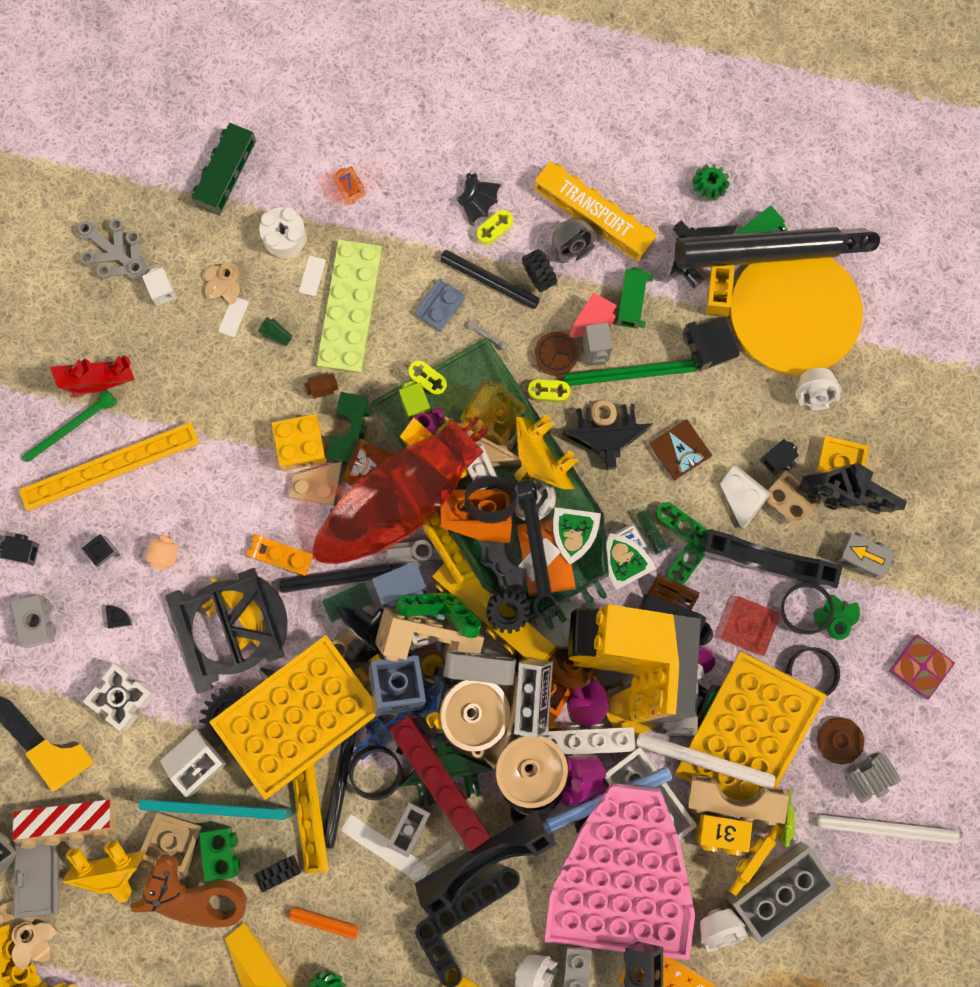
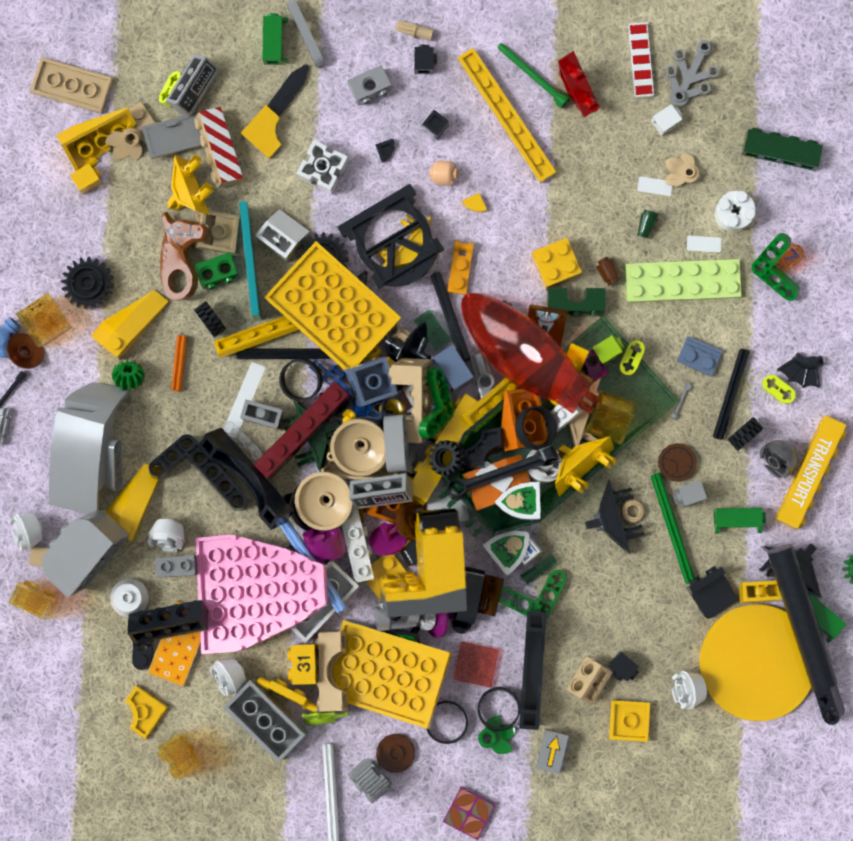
camera: 85 degrees right, 5 degrees up
tan wing [289,462,343,506] -> none
neon yellow beam [528,379,570,403] -> none
coral slope [569,292,617,338] -> none
white axle [636,733,776,789] -> none
reddish brown tile [649,419,713,481] -> none
white wing [720,466,771,528] -> none
black piece [798,463,907,514] -> none
none -> yellow tile [462,193,487,213]
none -> tile [628,22,654,99]
none -> green beam [751,233,800,301]

